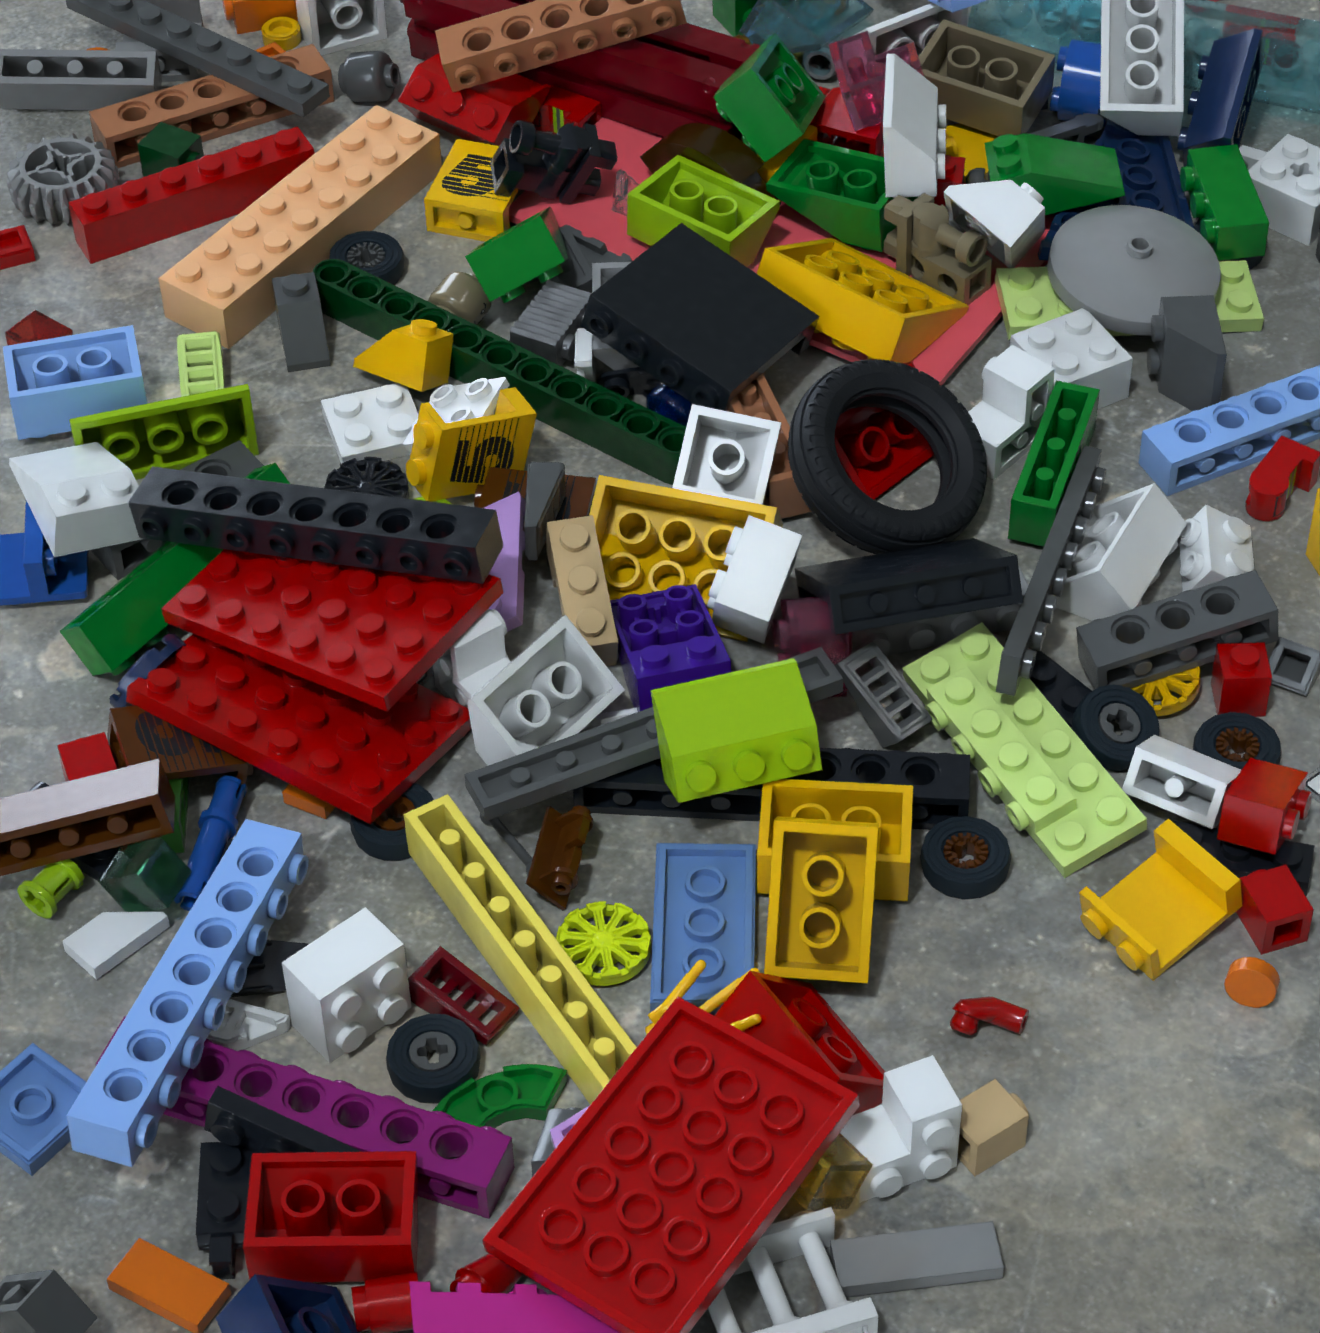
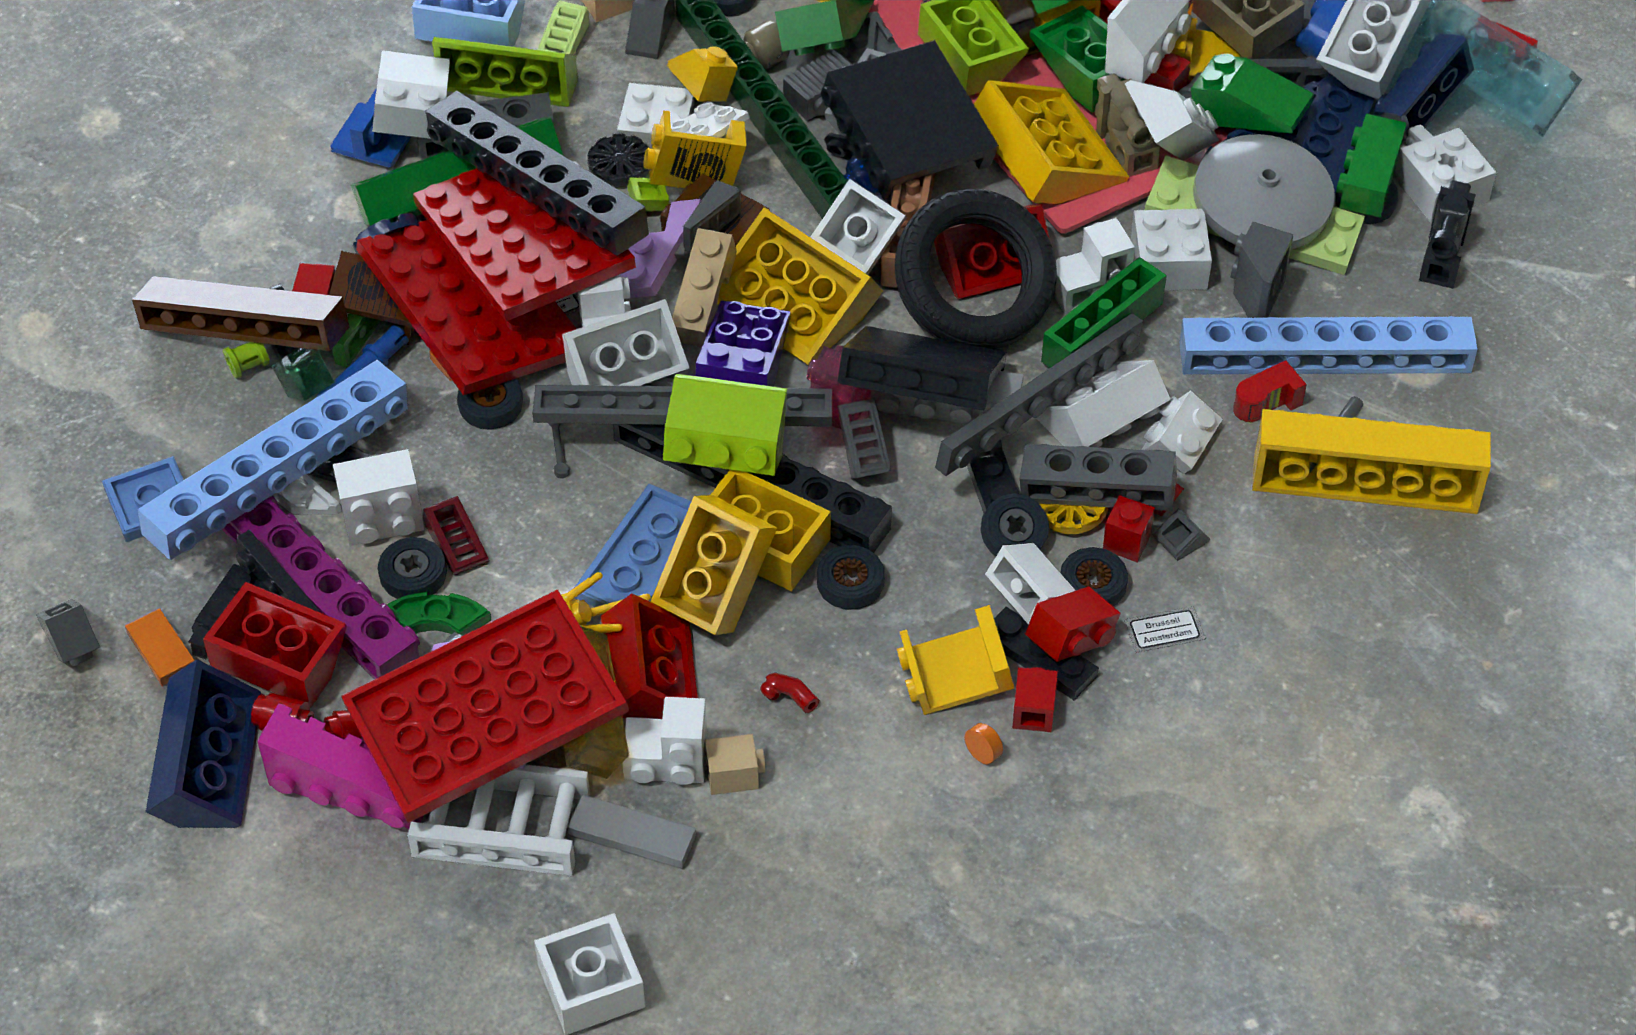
camera: 25 degrees right, 5 degrees up
white tile [62,912,170,980] -> none
light yellow brick [404,794,637,1105] -> none
reddish brown hinge [526,805,594,911] -> none
neon yellow wheel [556,901,651,986] -> none
white tile [574,328,596,383] -> none
white brick [707,515,802,644] -> none
yellowish green plate [902,622,1147,878] -> none

